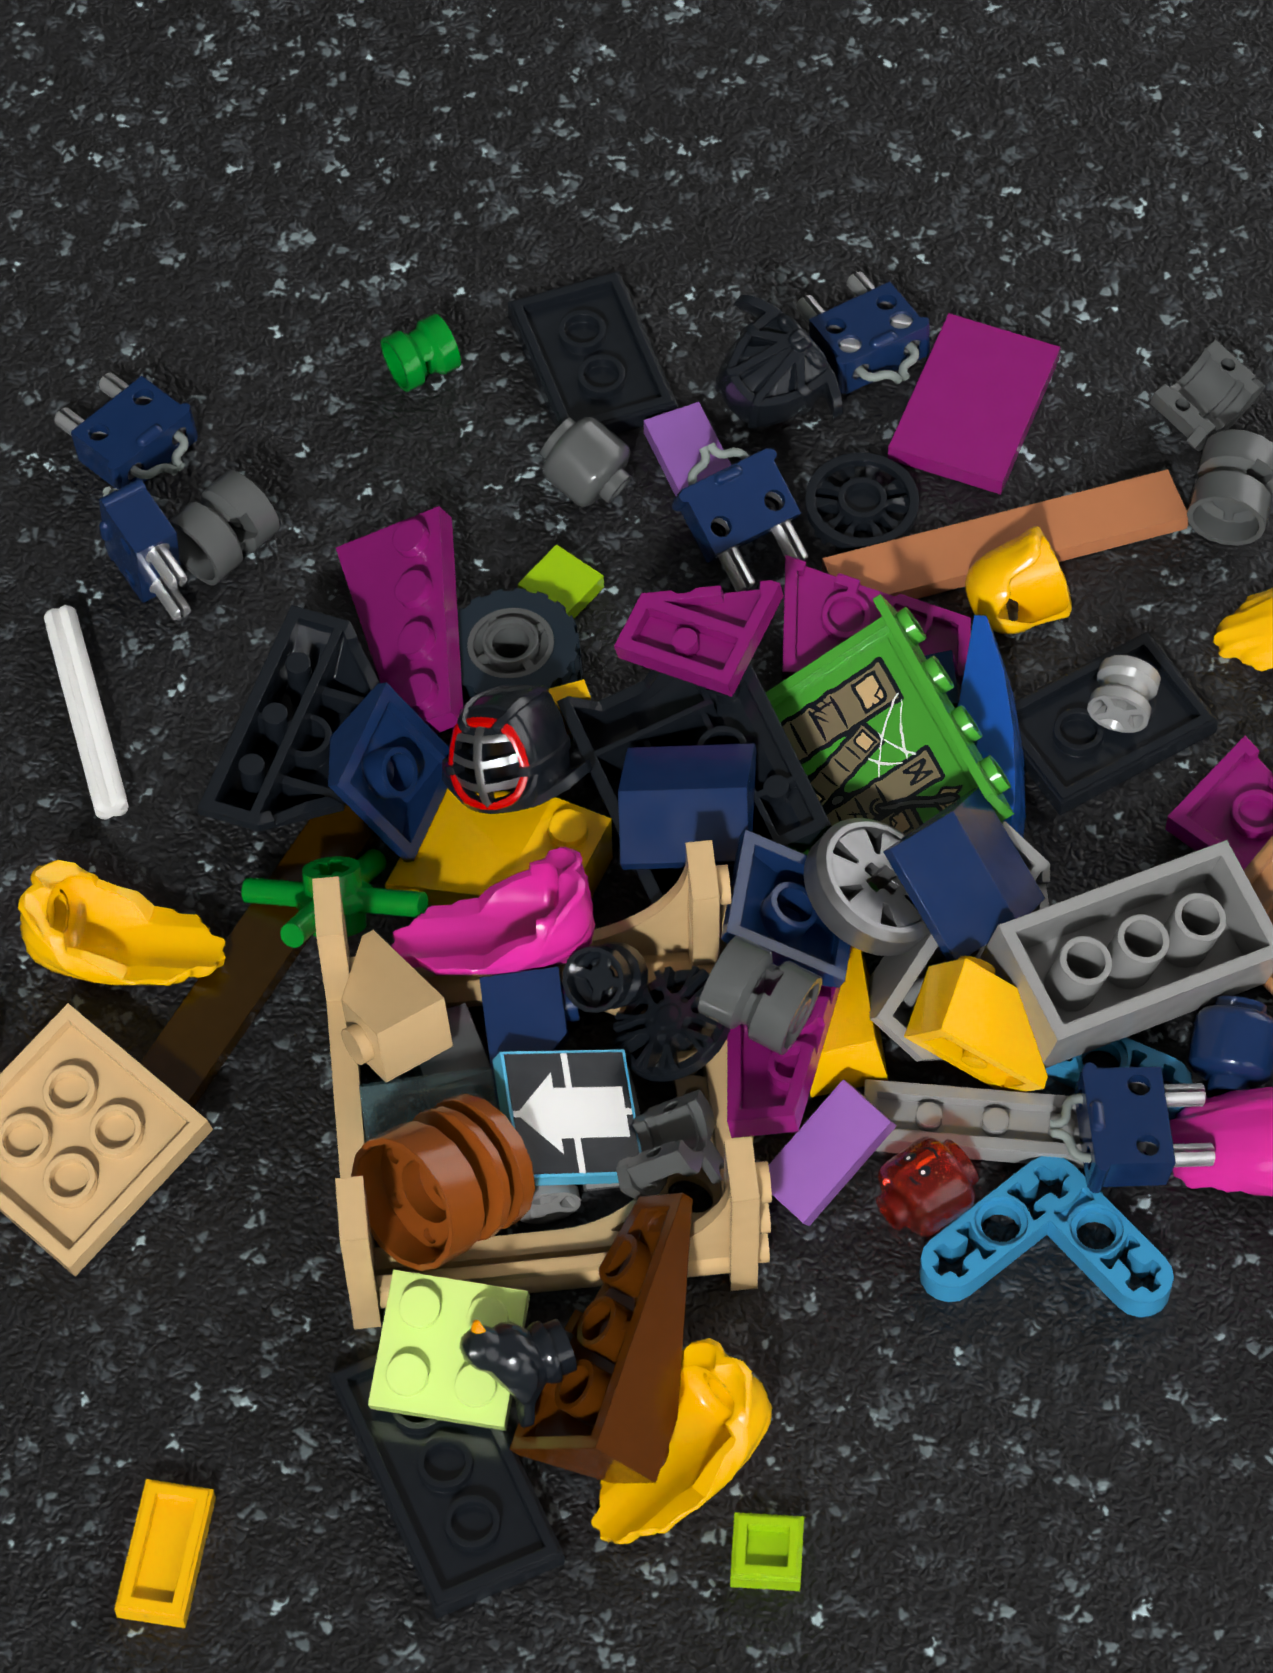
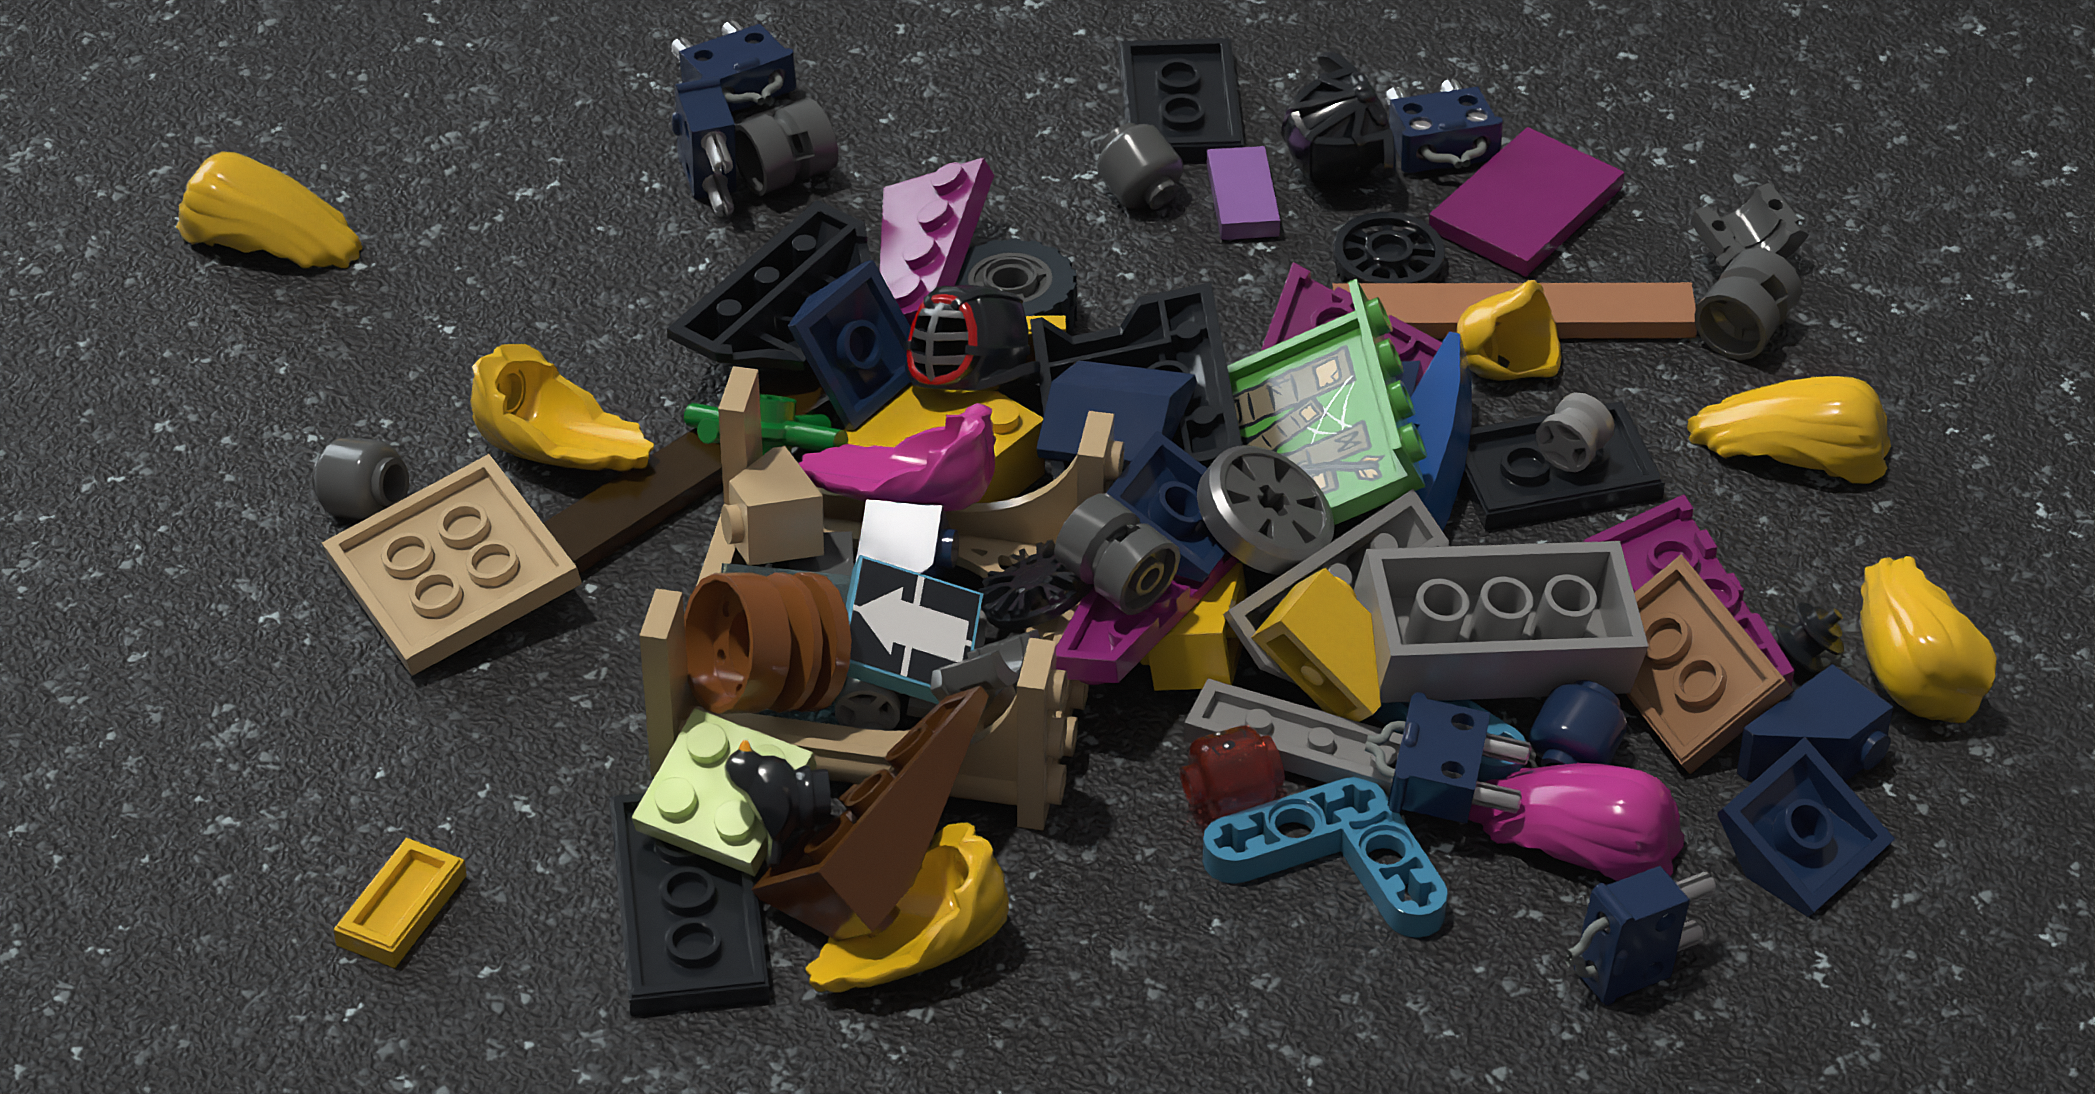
camera: 15 degrees right, 15 degrees down
white axle [44,605,129,820] -> none
green wheel [380,314,461,392] -> none
lime tile [517,545,604,619] -> none
black wheel [562,942,648,1013] -> none
magenta wing [614,580,784,697] -> none
dark blue piece [672,443,808,592] -> none
lime tile [730,1512,804,1591] -> none
medium lavender tile [769,1079,897,1226] -> none
dark blue slope [883,787,1045,962] -> none

